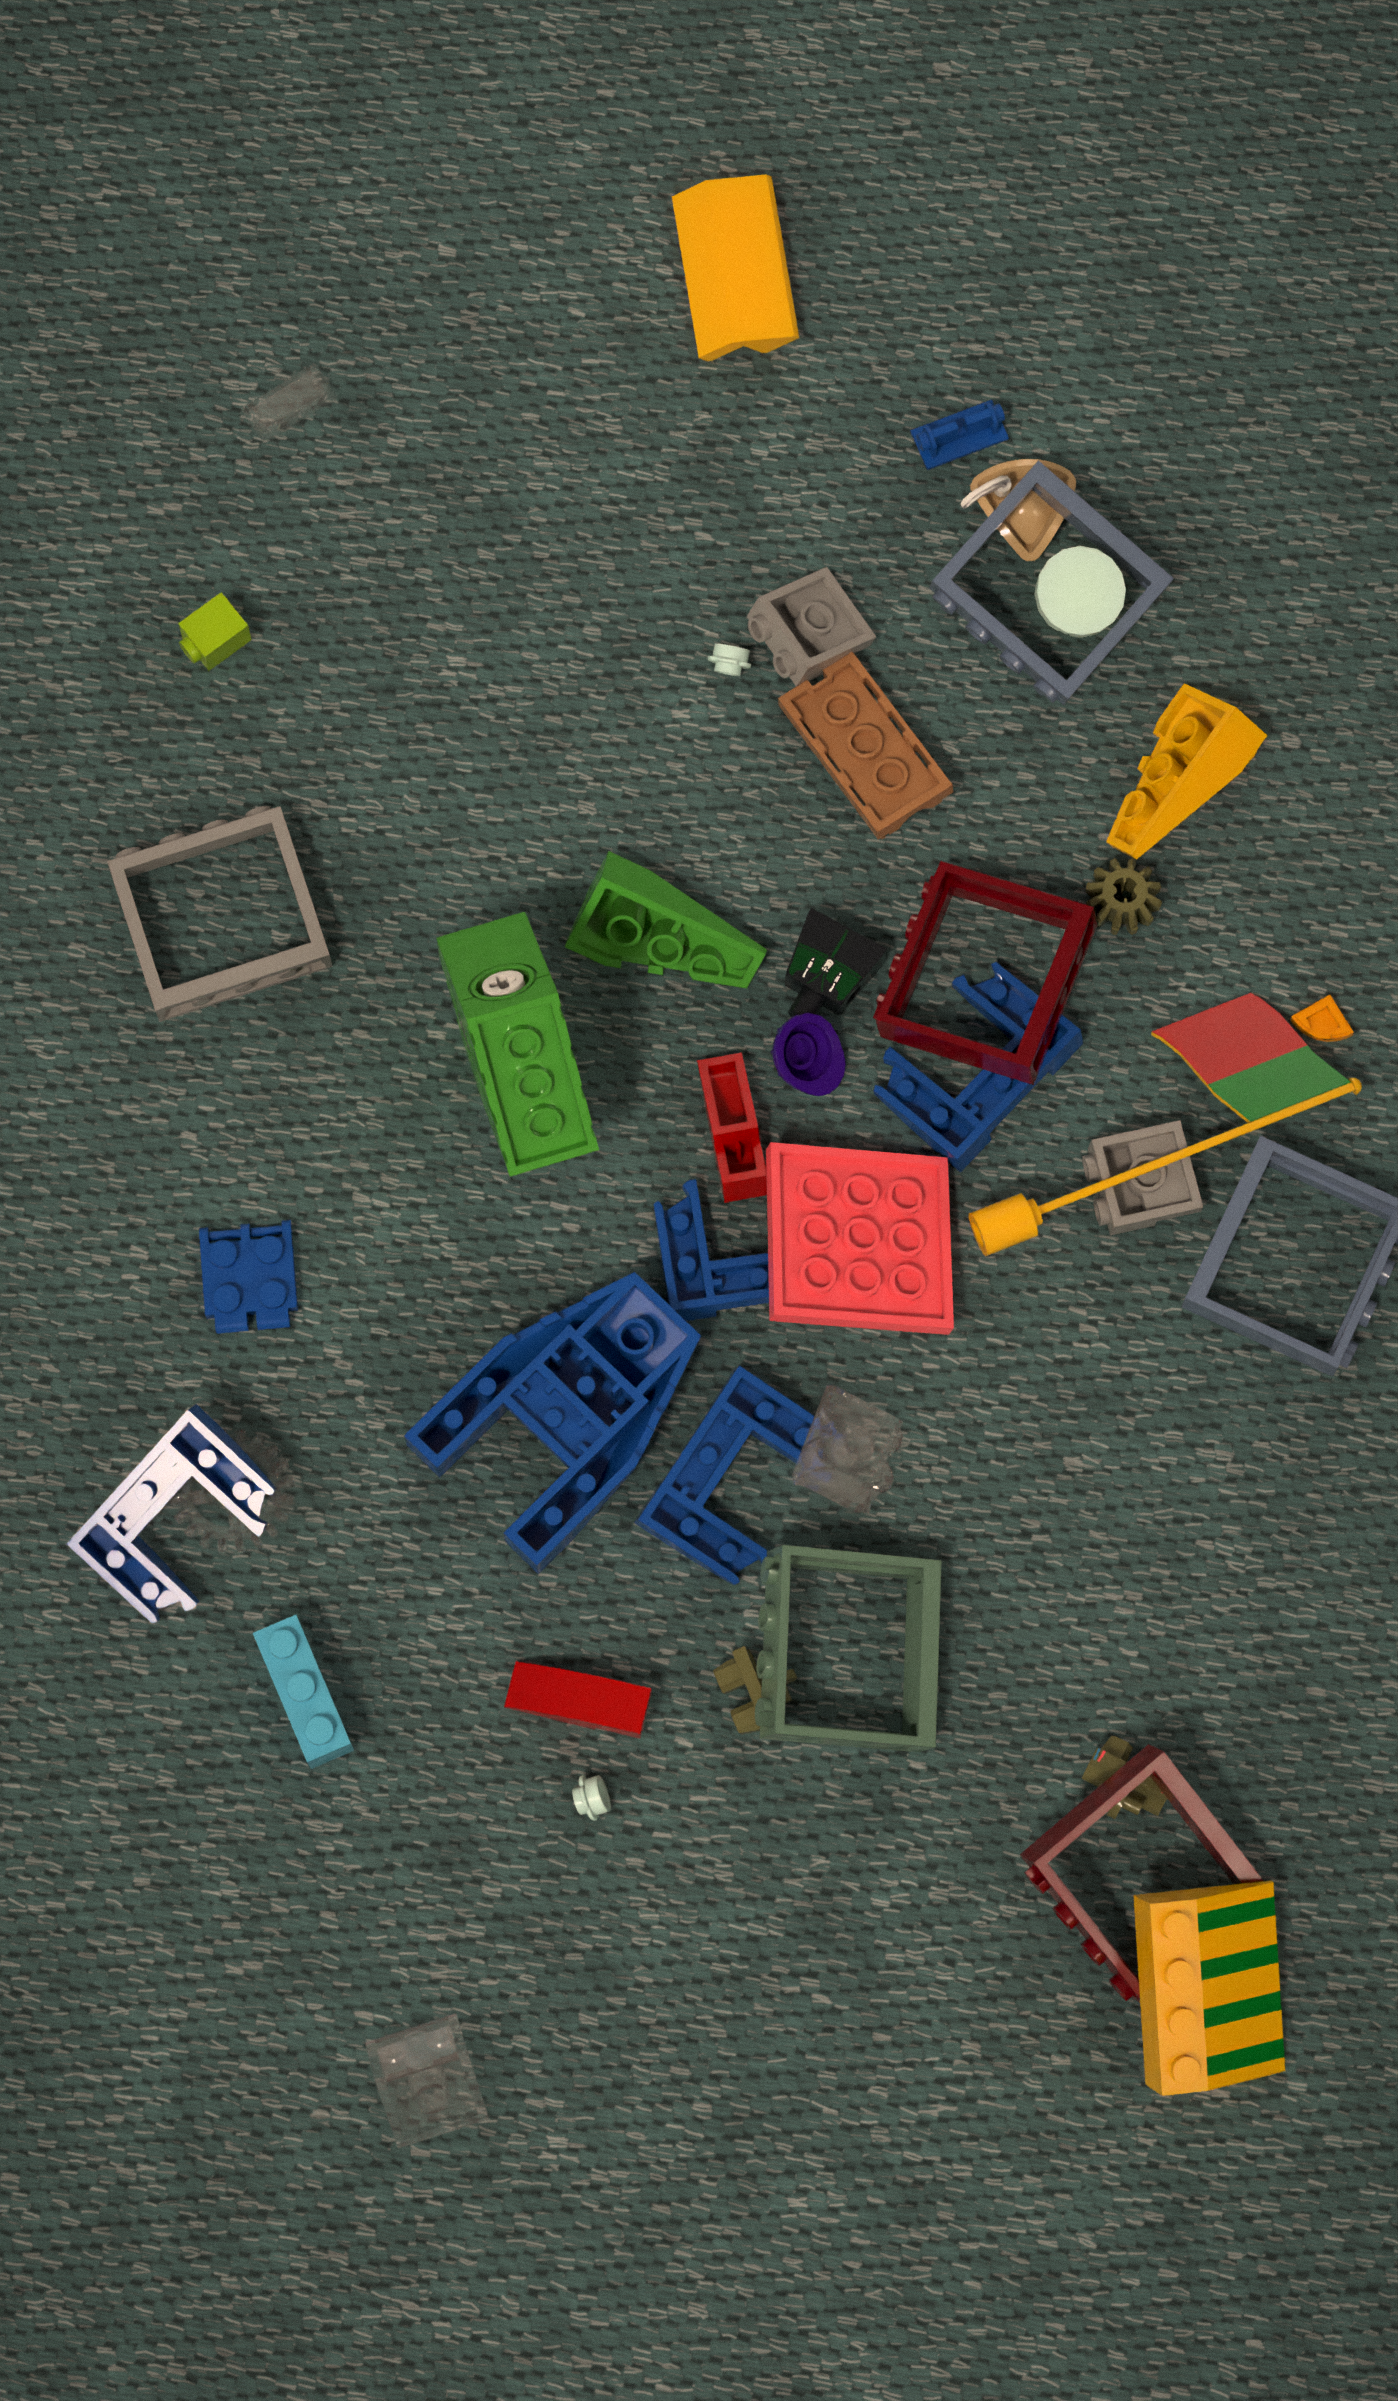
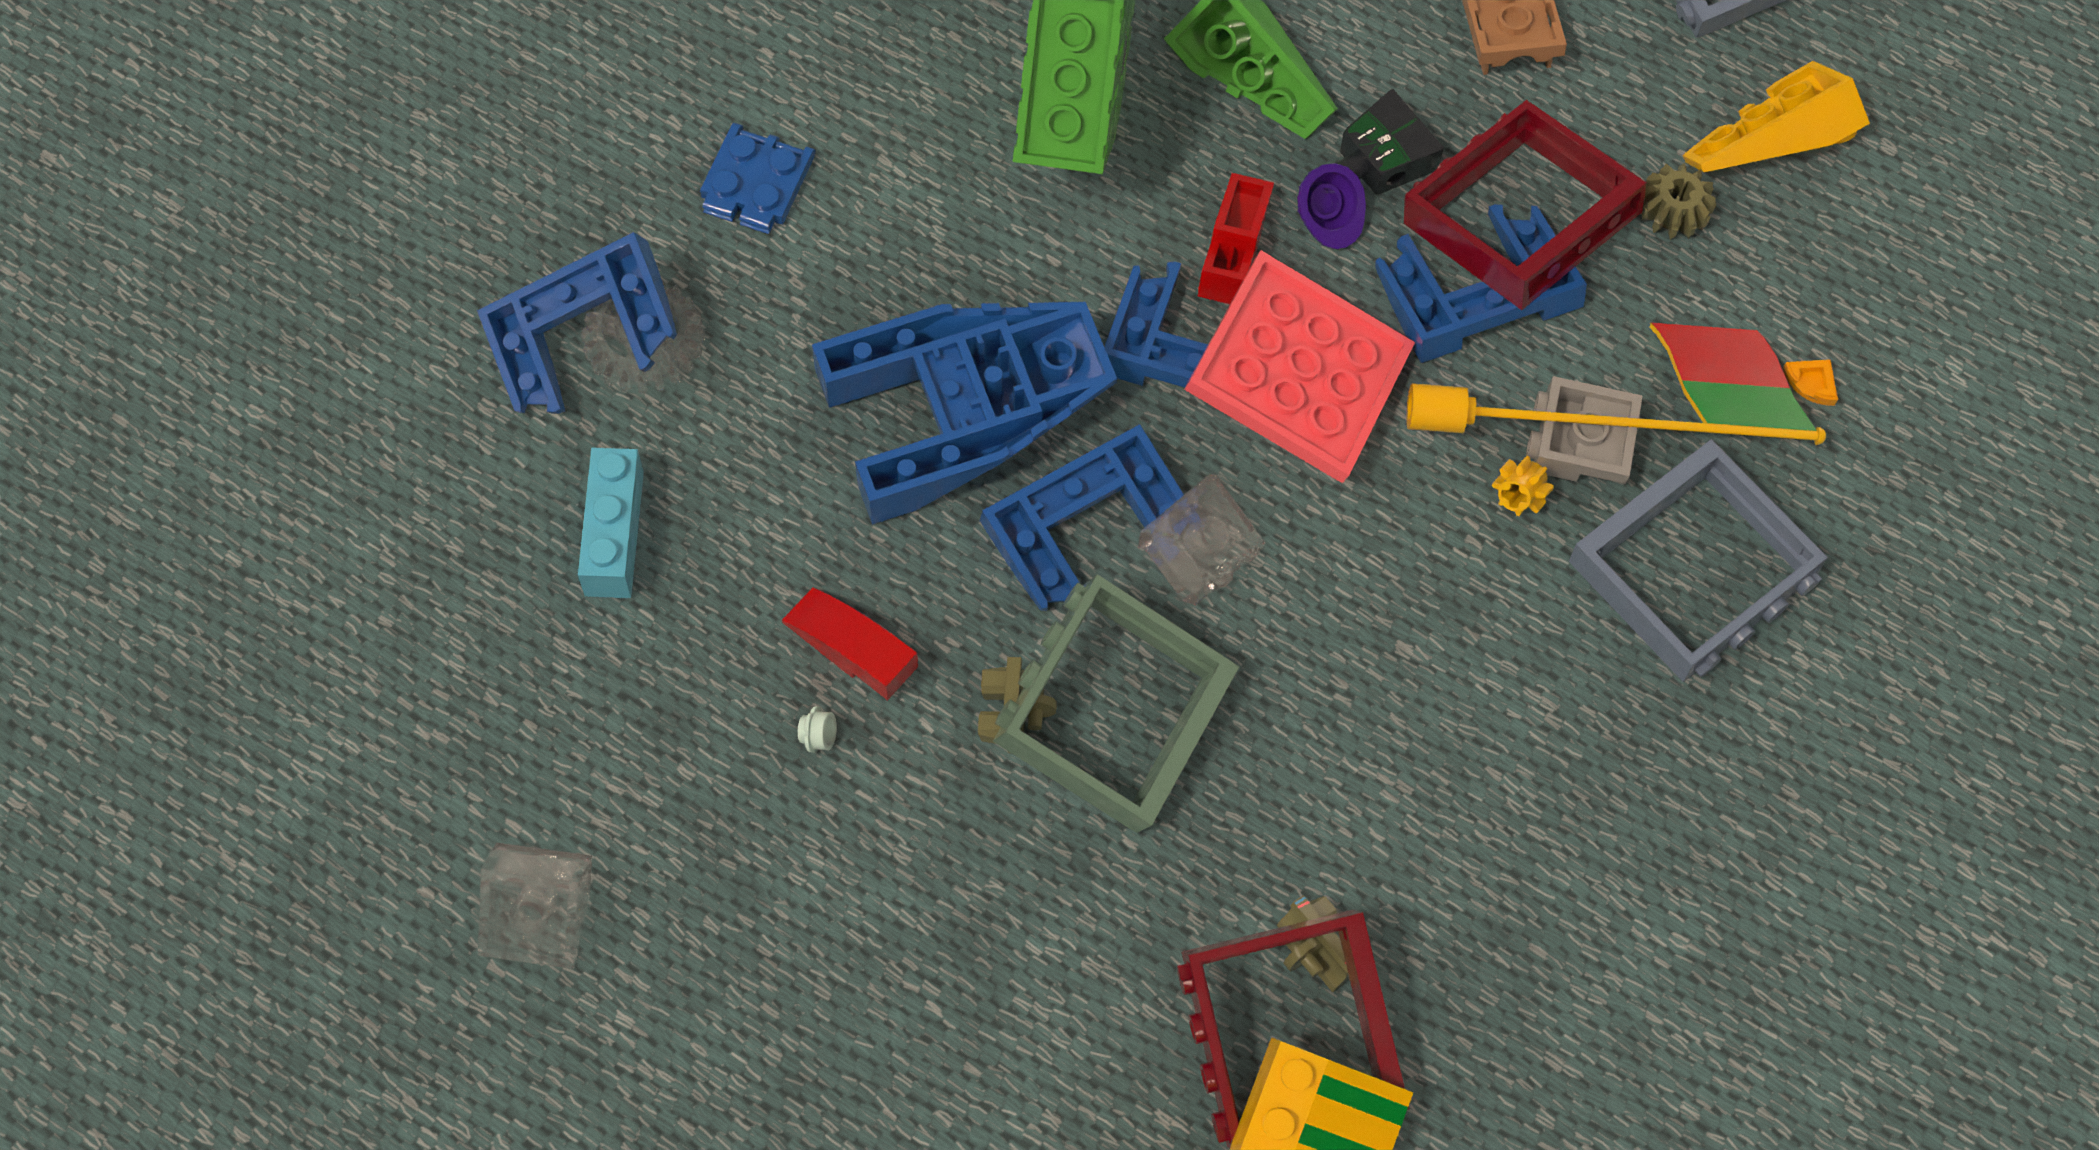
camera: 25 degrees right, 10 degrees down
none -> yellow gear [1492,456,1554,516]

